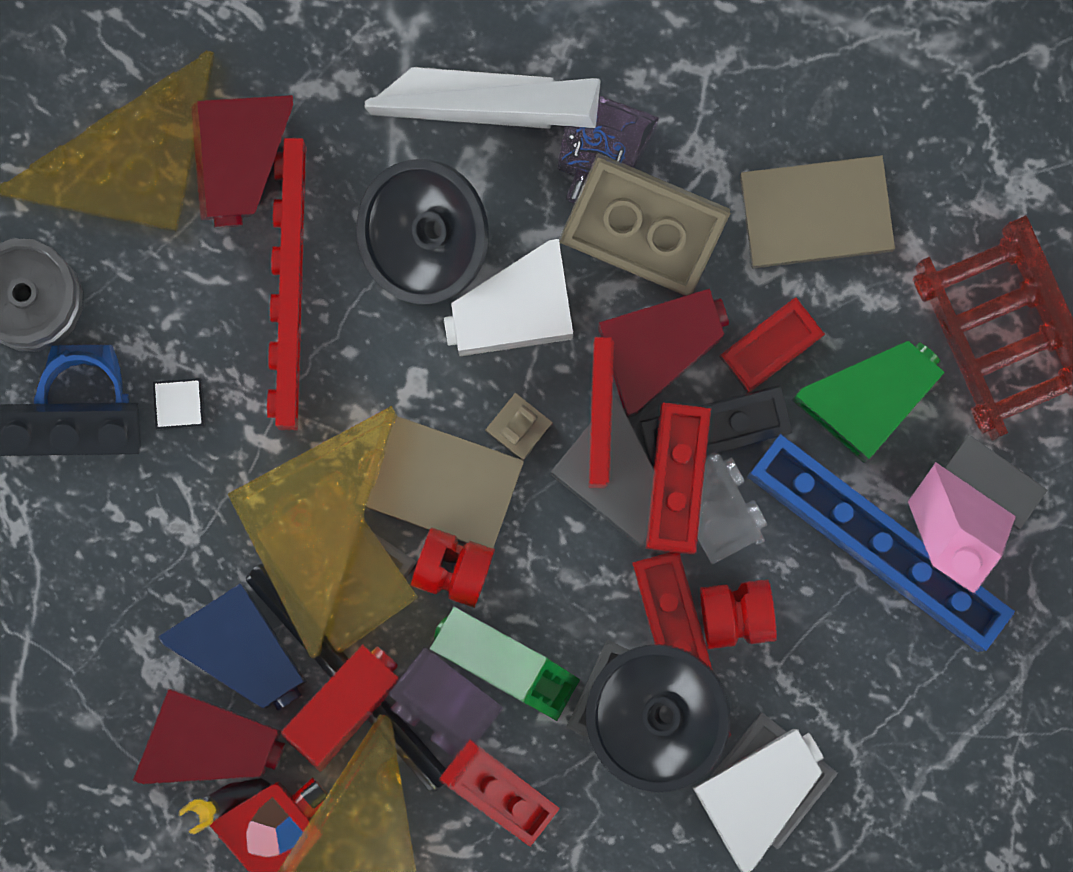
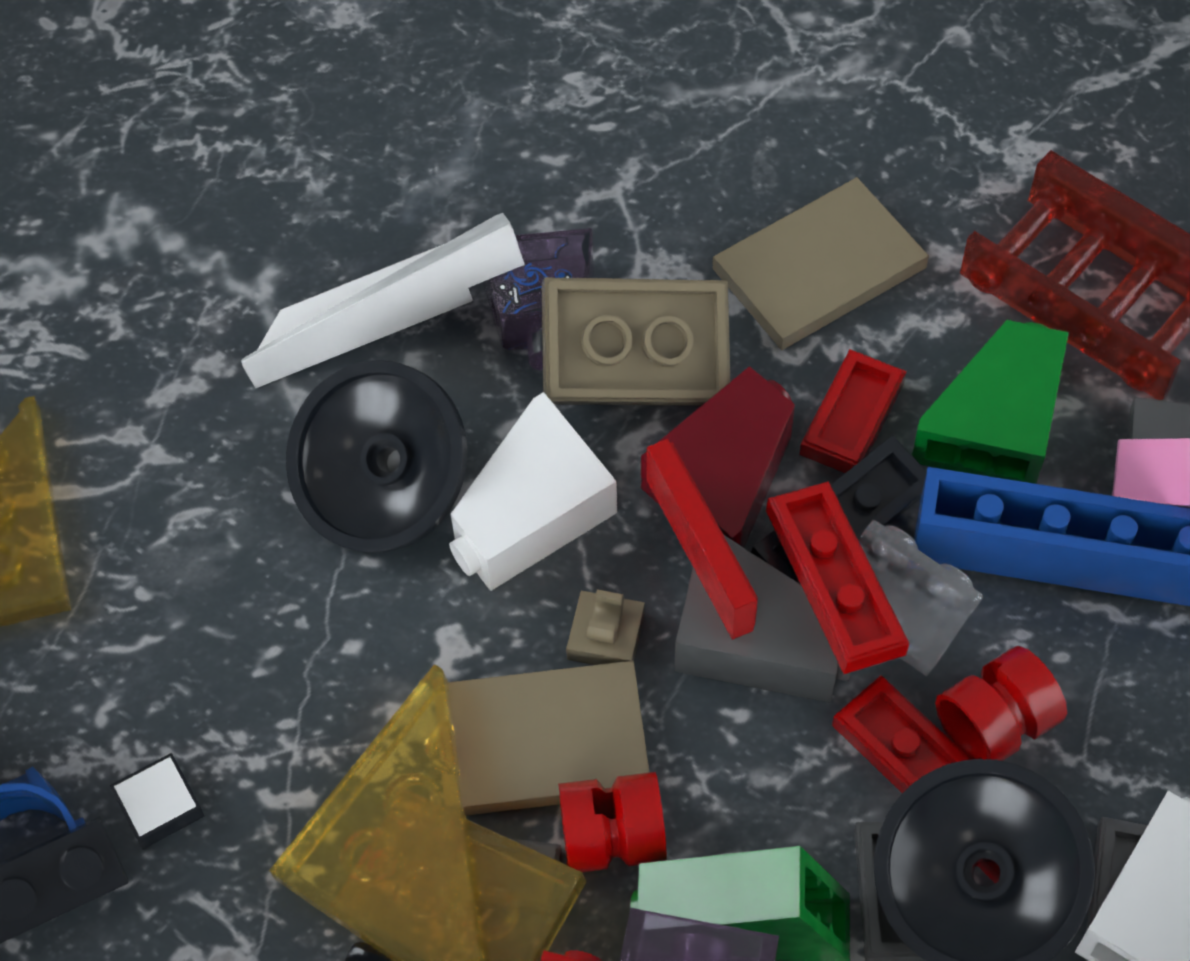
camera: 20 degrees left, 25 degrees down
dark red slope [191,95,294,228] -> none
red plate [267,138,306,430] -> none

